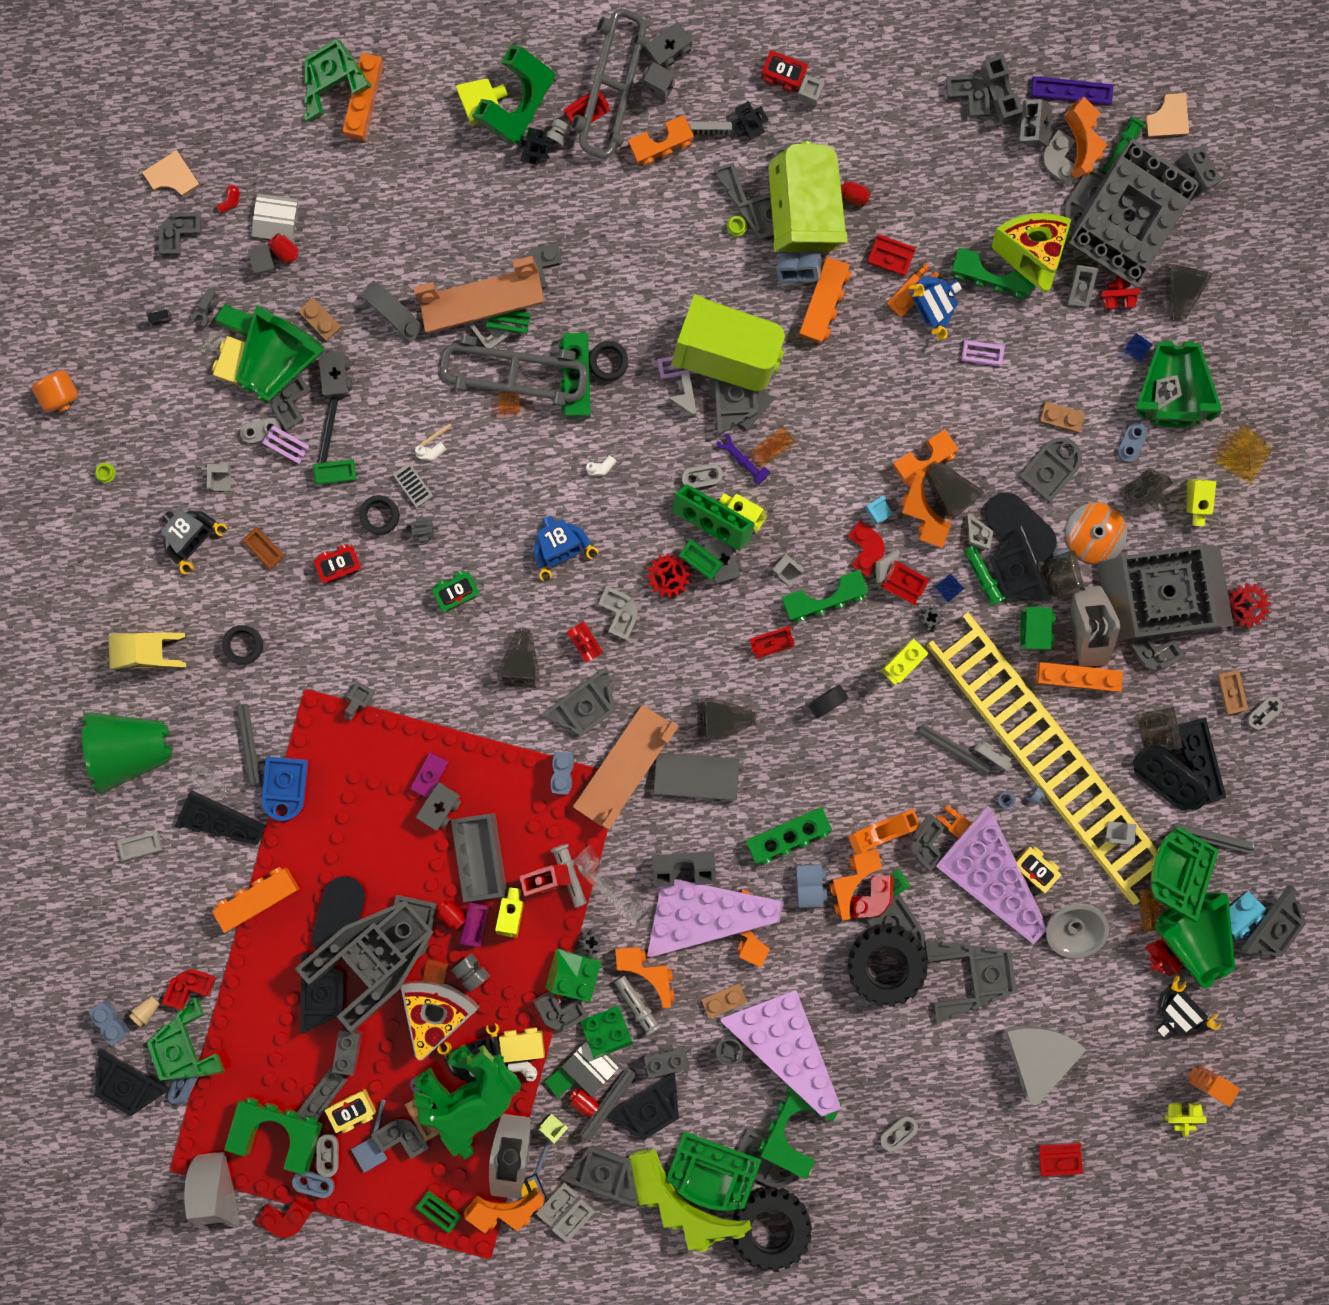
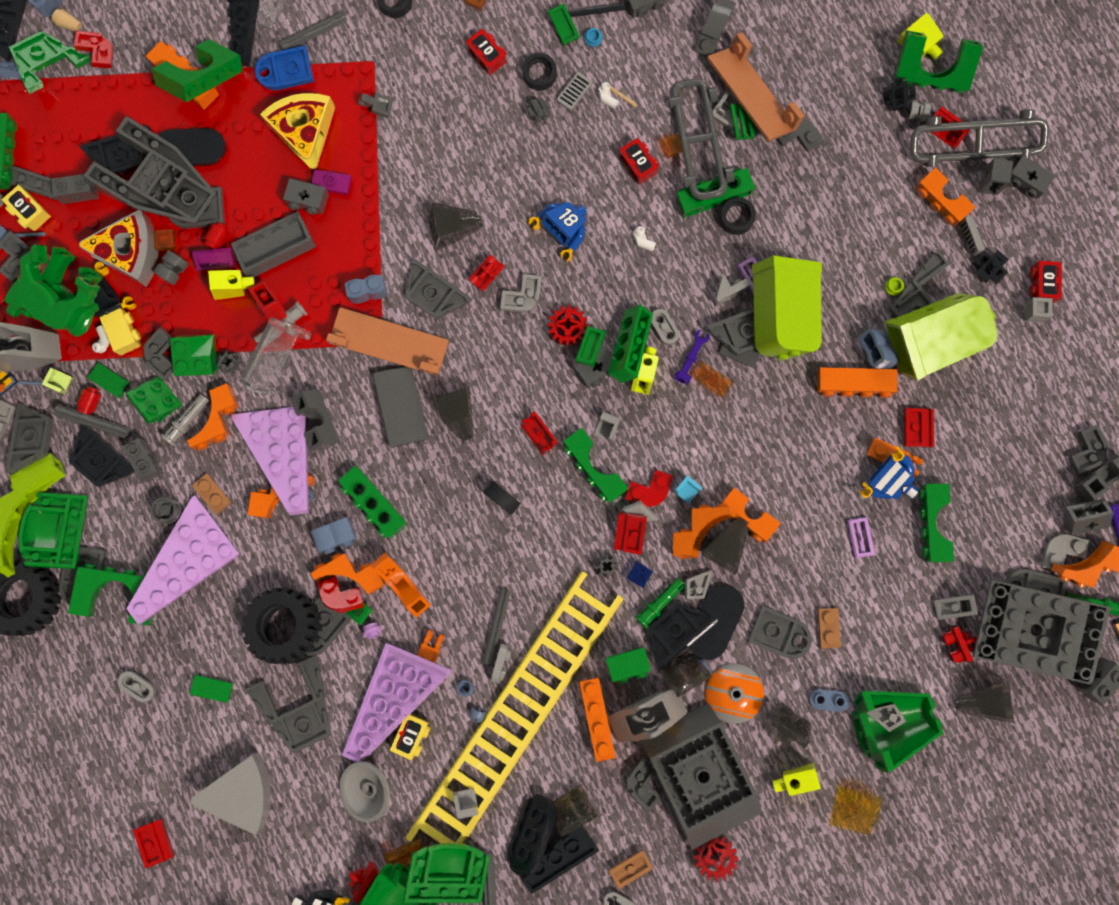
camera: 80 degrees right, 5 degrees down
brick [432,570,481,613] -> none
dark grey slope [562,1041,621,1096] -> none
red brick [841,181,871,207] -> none
neon yellow panel [880,639,928,685] -> none
dark grey plate [910,814,945,872] -> none
lime piece [991,213,1071,293] -> none
clear blue plate [1123,333,1153,362] -> none
none -> green arch [152,39,243,103]
none -> green tile [190,675,234,703]
none -> piece [260,93,335,169]
none -> lavender plate [362,623,382,639]
none -> dark azure plate [584,28,603,47]
none -> red brick [619,138,659,185]

